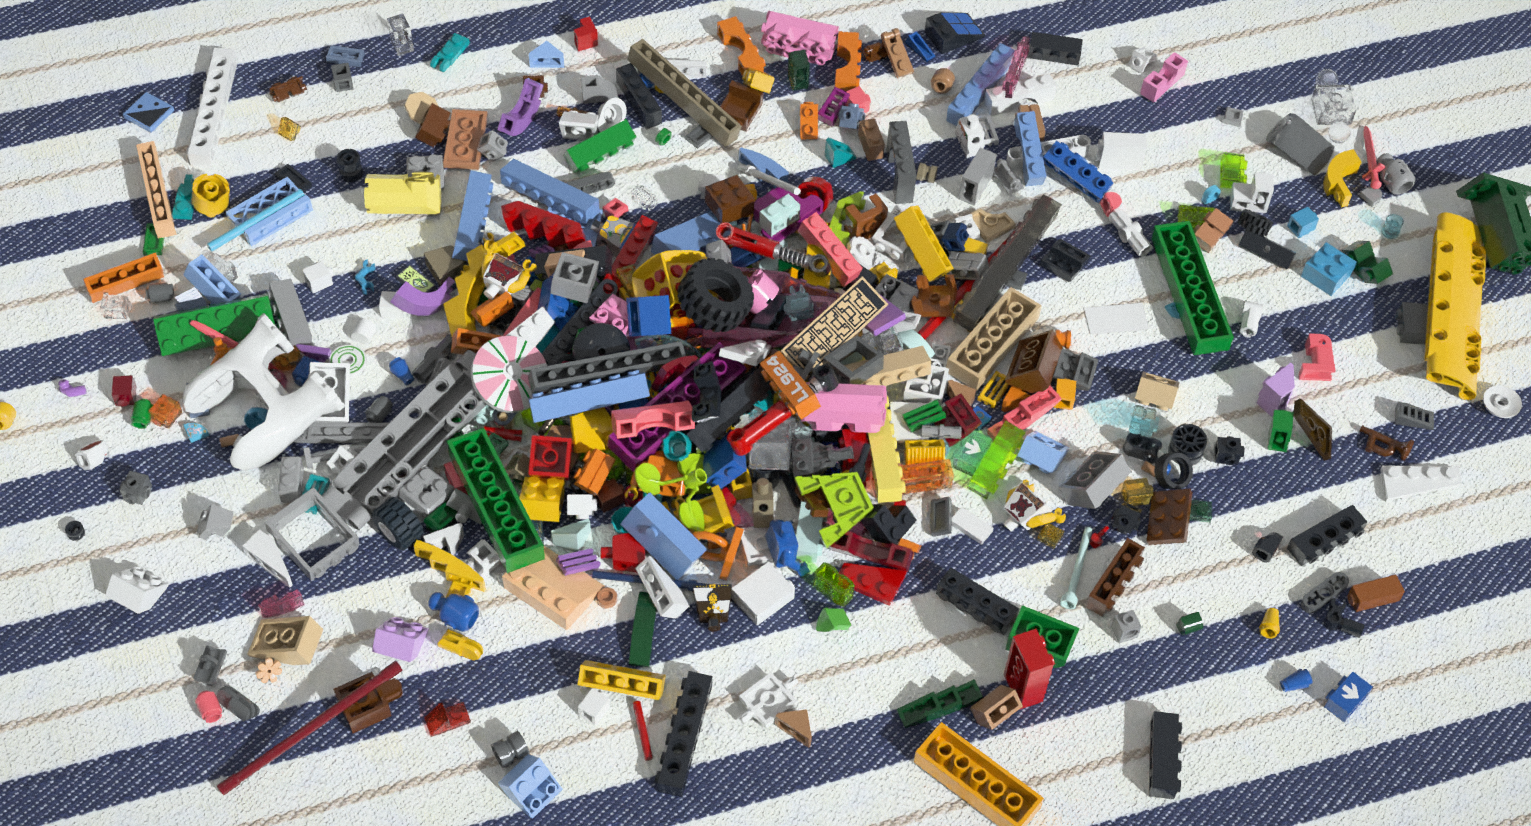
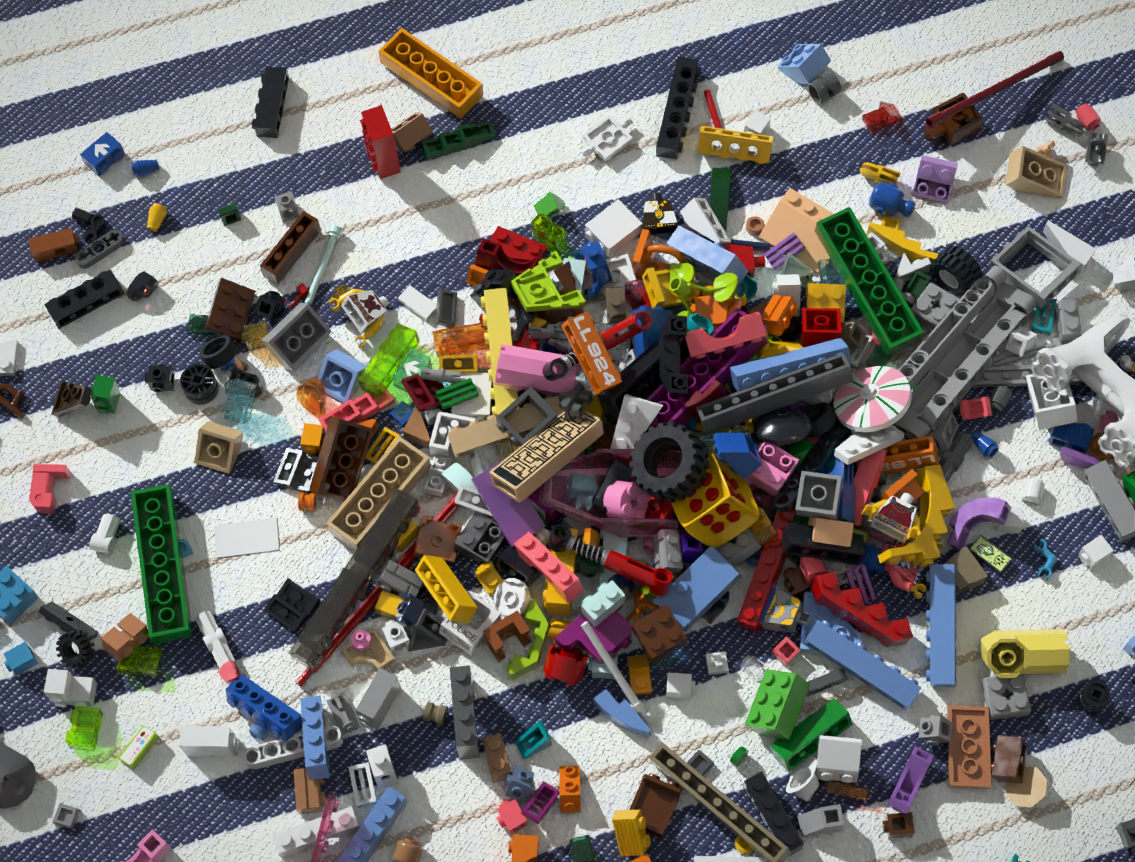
camera: 175 degrees left, 10 degrees up
clear pink slope [258,589,305,618] -> none
white tile [329,345,367,379] -> none
medium nougat slope [775,709,812,748] -> none
black brick [936,567,1019,635] -> none
green brick [1005,605,1080,668] -> none
medium azure tile [1201,185,1221,205] -> none
lavender slope [1257,363,1295,417] -> none
none -> slope [118,726,159,770]
none -> clear orange piece [296,378,326,418]
none -> bright pink tile [351,629,372,651]
none -> white tile [705,651,729,675]
none -> bright green brick [744,669,810,740]
none -> coral bracket [959,397,992,420]

